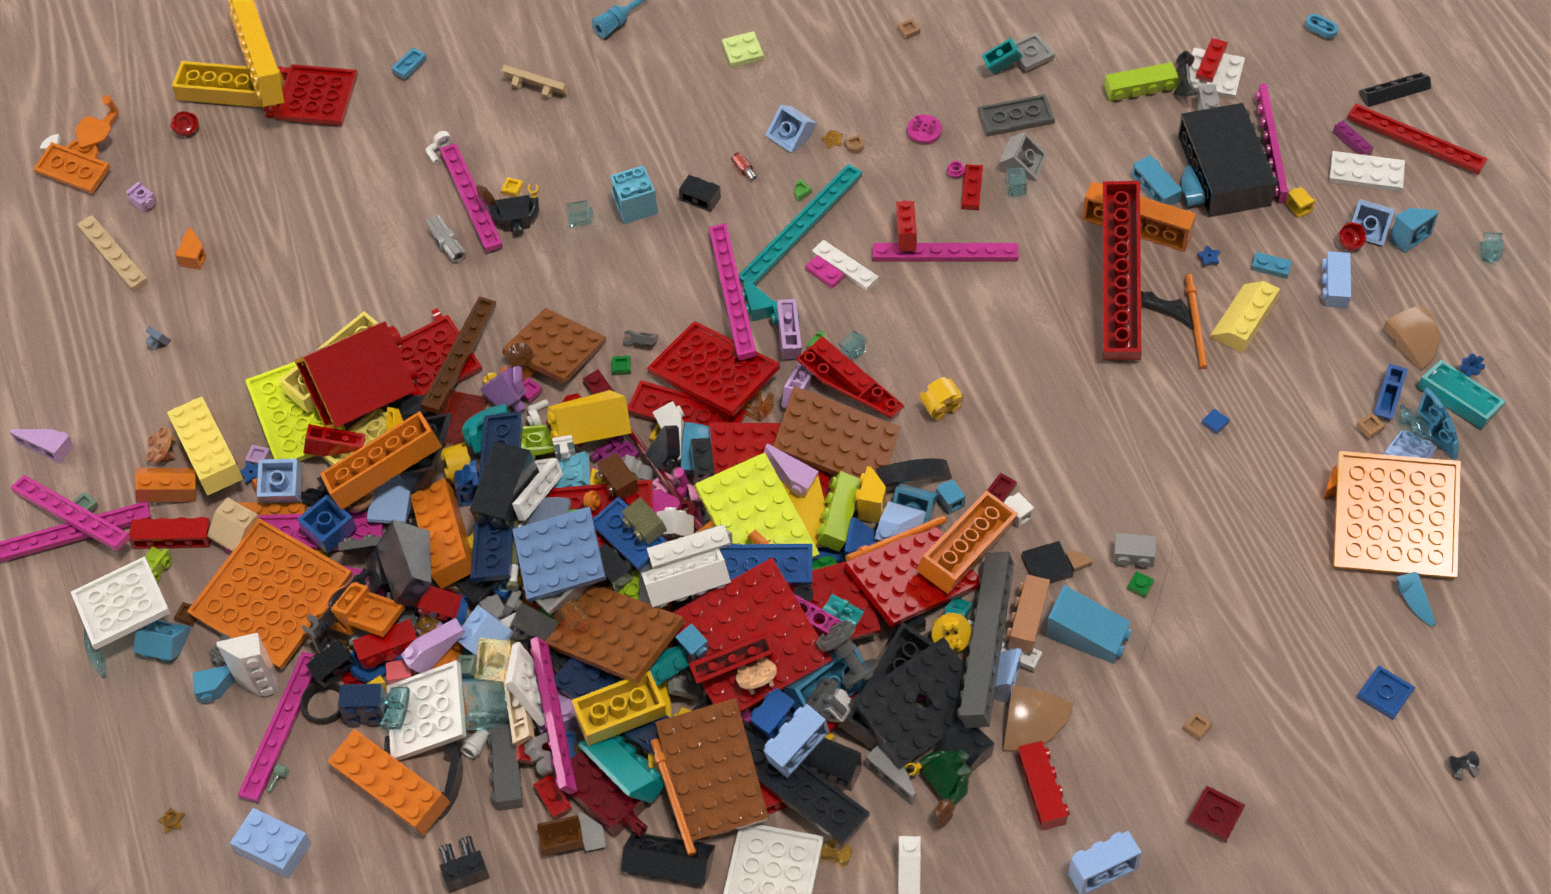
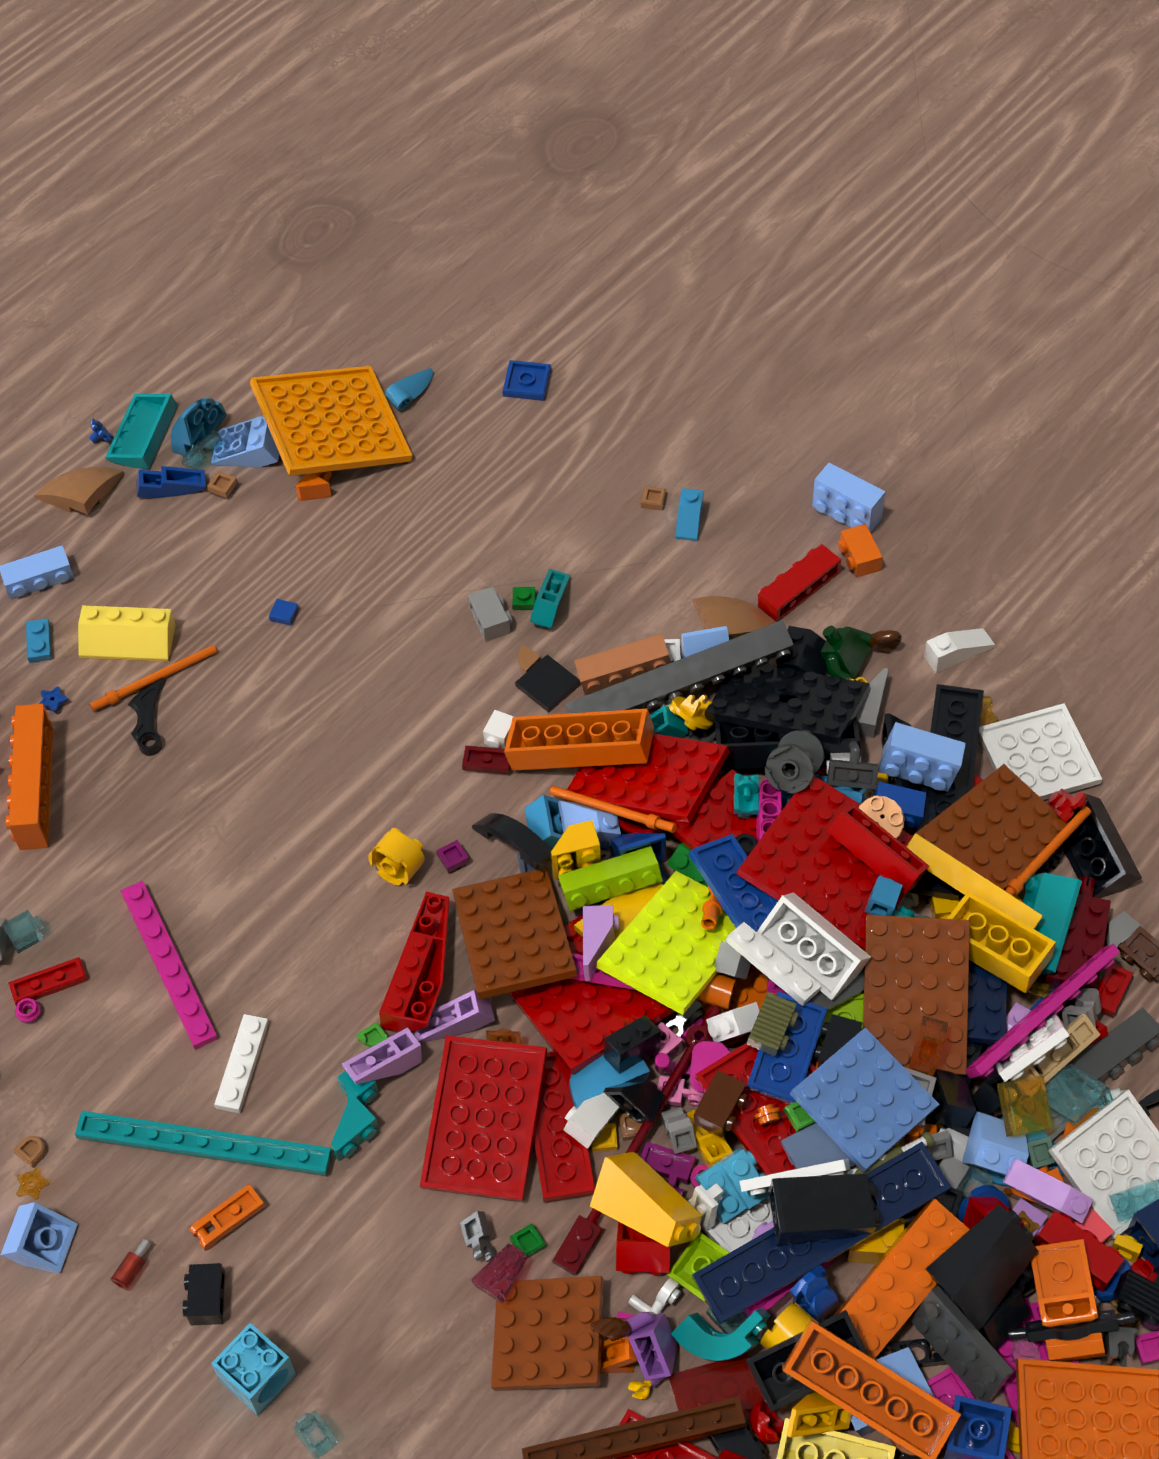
camera: 120 degrees left, 0 degrees up
dark pink plate [709,223,757,360] -> none
bright green tile [795,179,812,202] -> none
dark pink plate [805,255,844,289] -> none
clear light blue window [839,330,868,362] -> none
red brick [896,200,917,251] -> none
dark azure brick [936,479,966,515] -> none
dark azure slope [1046,585,1132,664] -> none
red brick [1103,181,1142,360] -> none
dark red plate [1187,785,1245,842] -> none
black piece [1448,751,1480,780] -> none
none -> orange plate [189,1184,265,1251]
none -> magenta plate [436,840,469,873]
none -> clear pink wing [471,1243,527,1303]
none -> teal slope [530,568,570,628]
none -> dark azure slope [675,488,704,541]
none -> orange brick [838,524,883,578]
none -> yellow tile [907,833,1043,929]
none -> red hinge [1047,788,1087,823]

